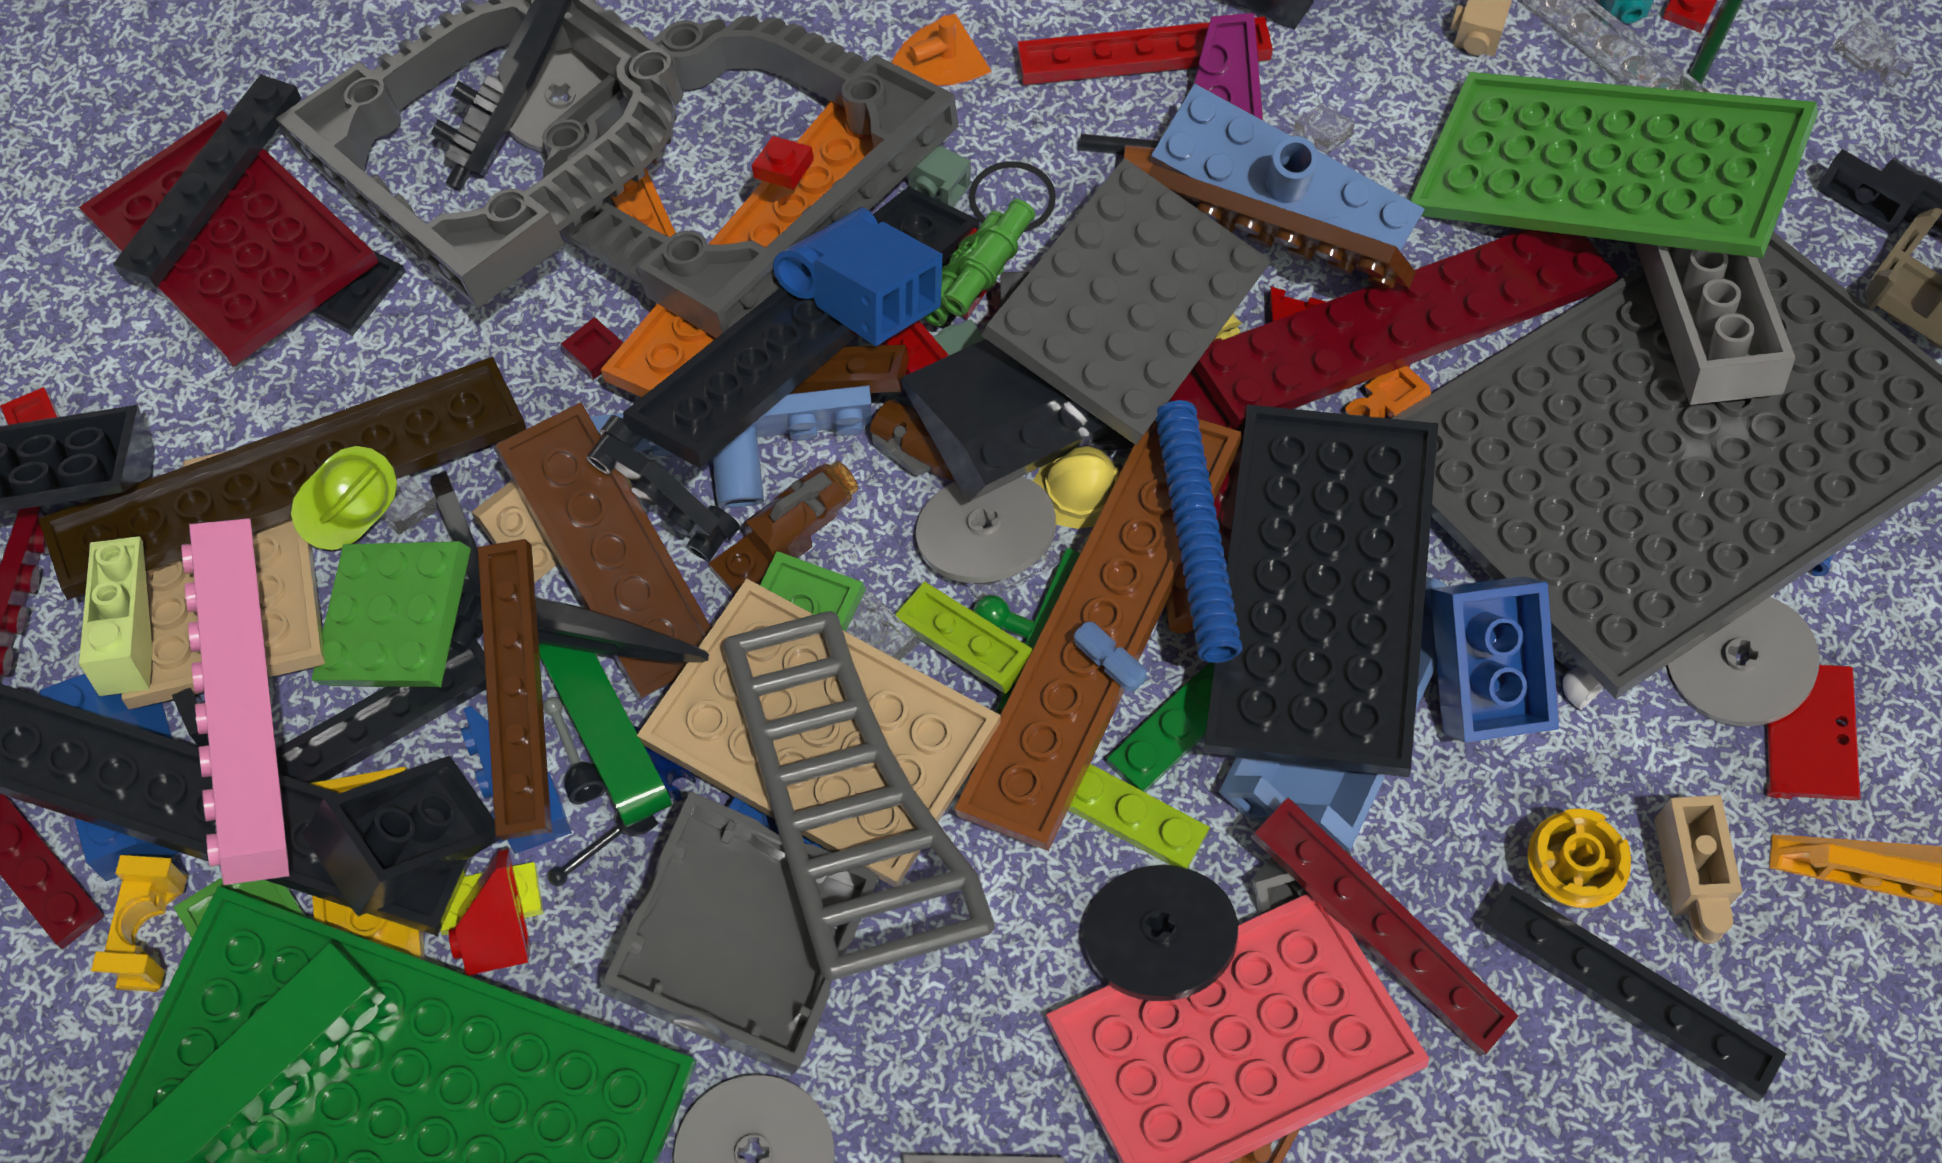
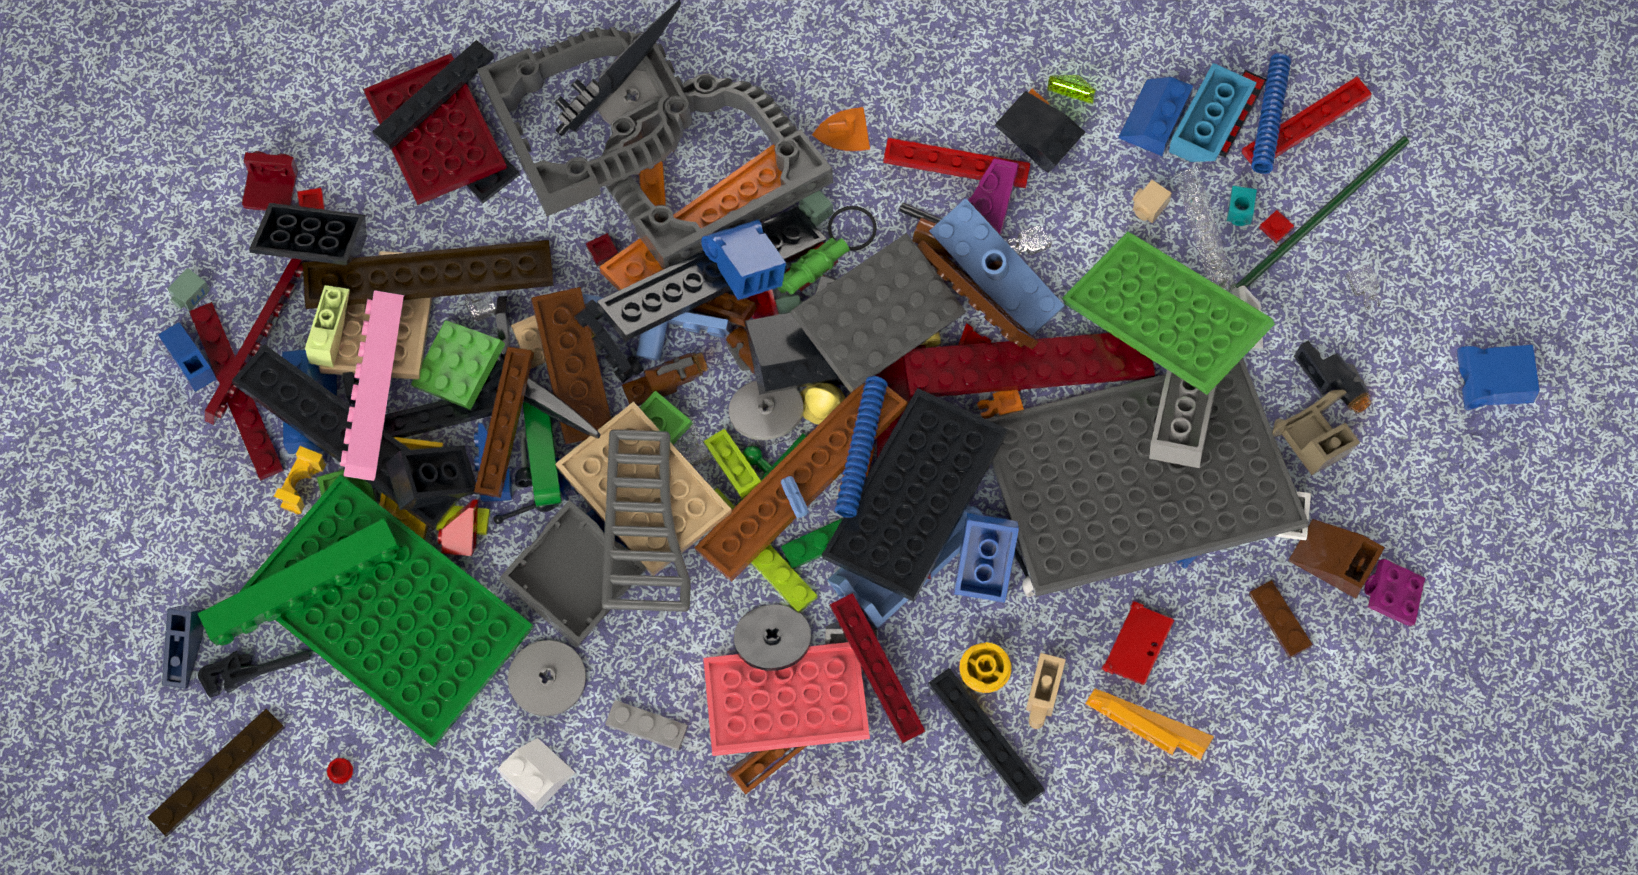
camera: 20 degrees right, 5 degrees up
lime piece [291,446,397,550] -> none
red plate [751,136,814,190] -> none
light grey piece [1667,597,1819,726] -> none

